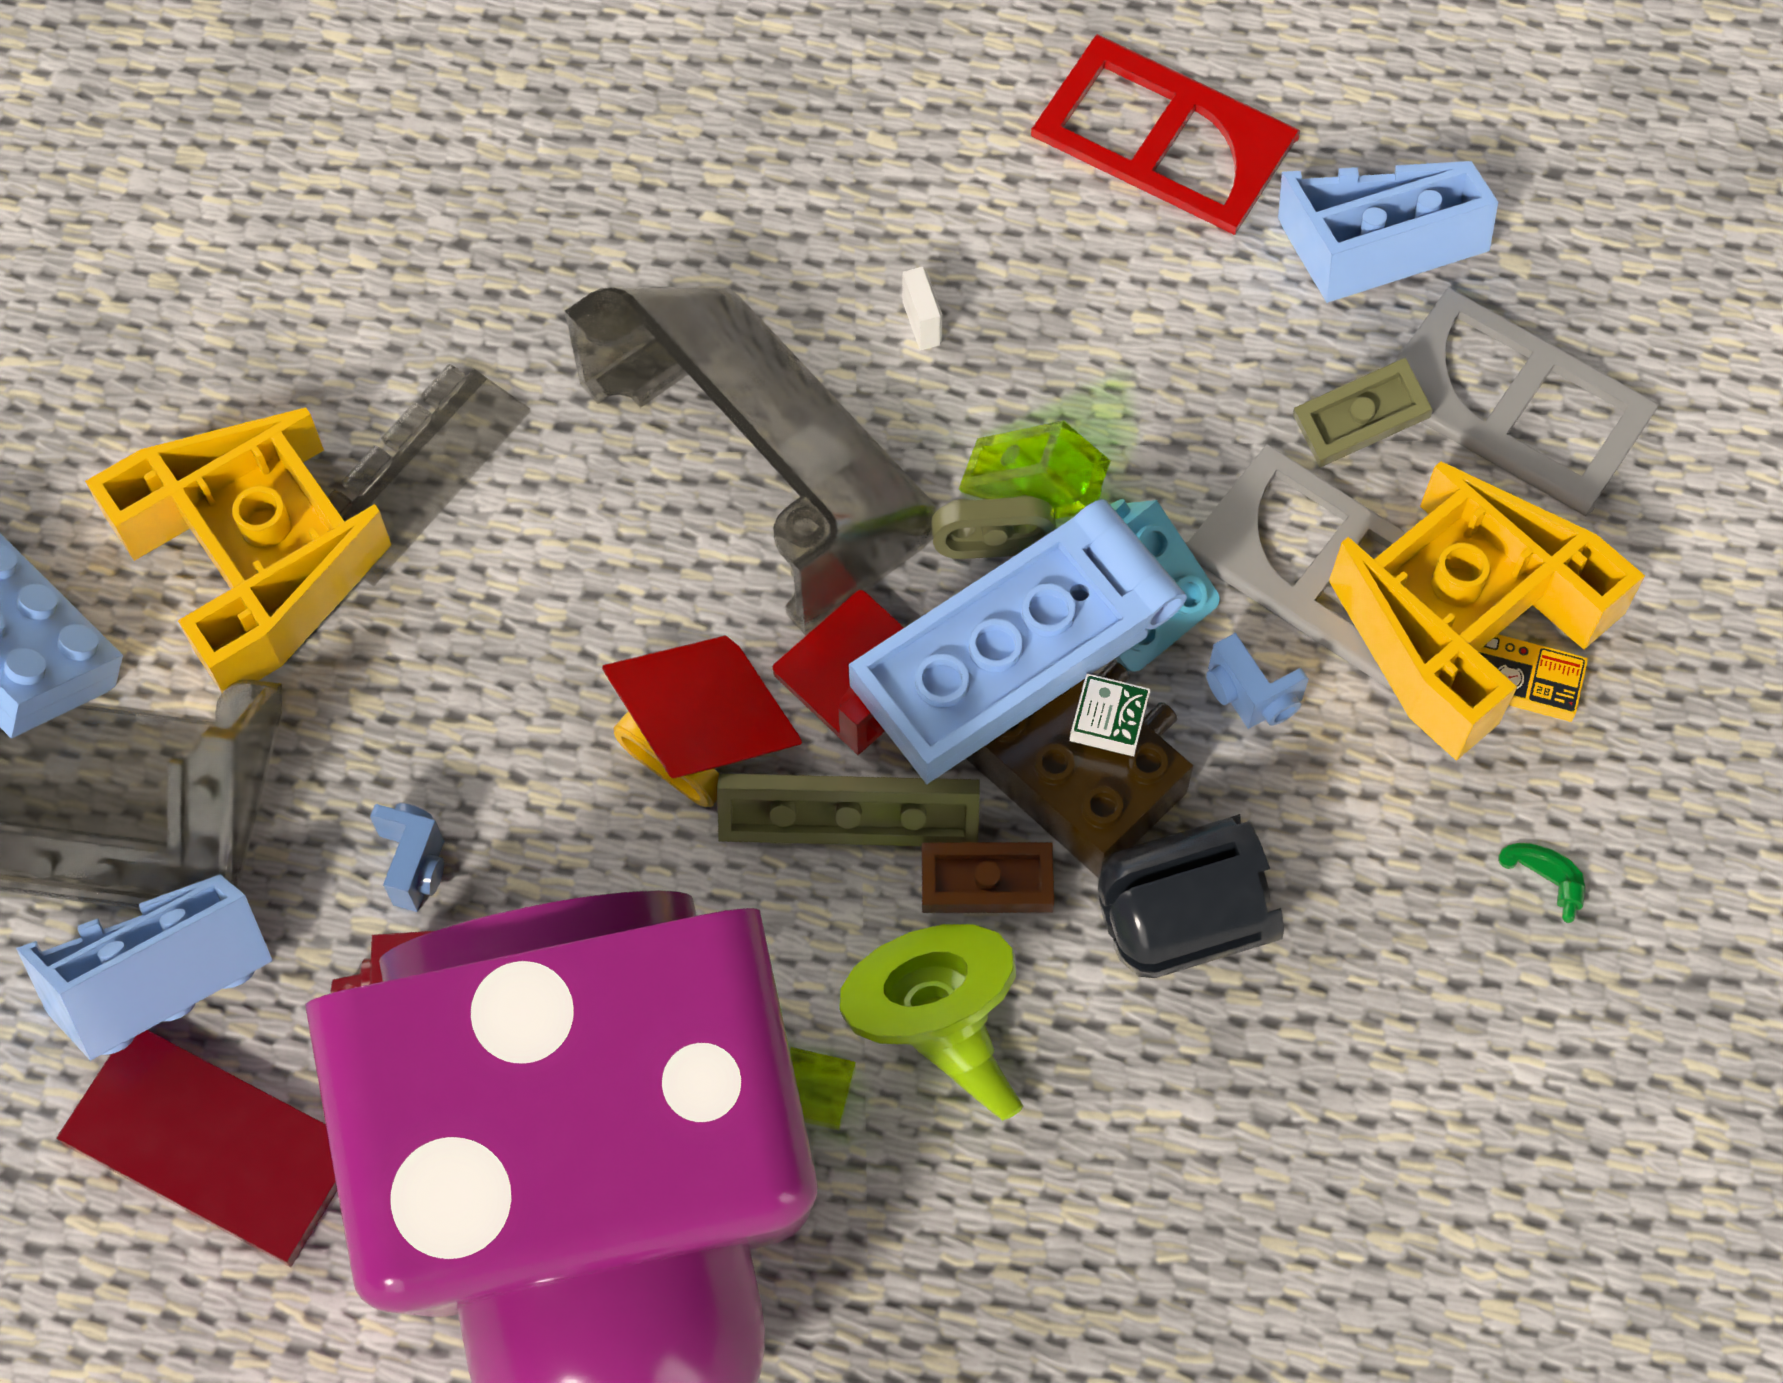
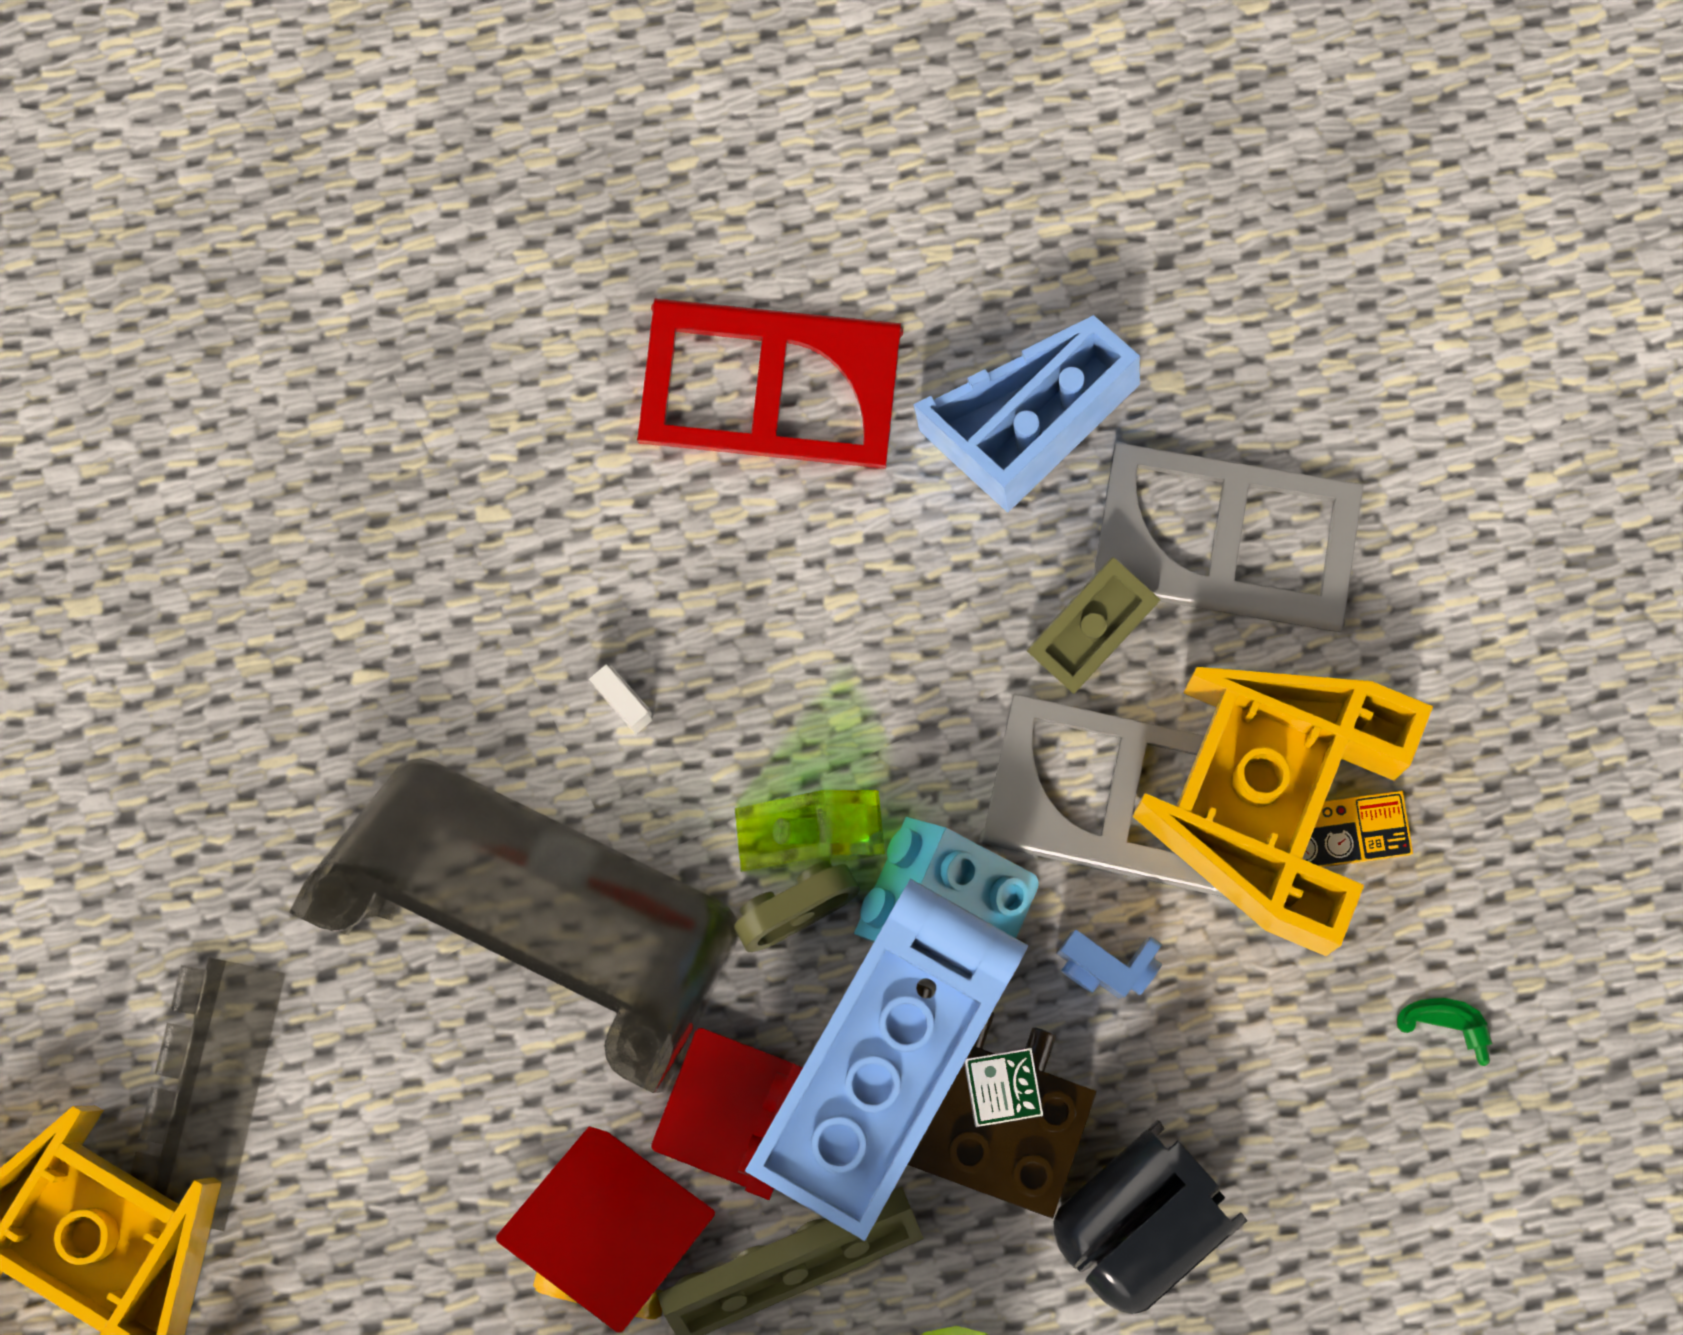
camera: 25 degrees left, 15 degrees up
reddish brown plate [921,842,1054,913] -> none

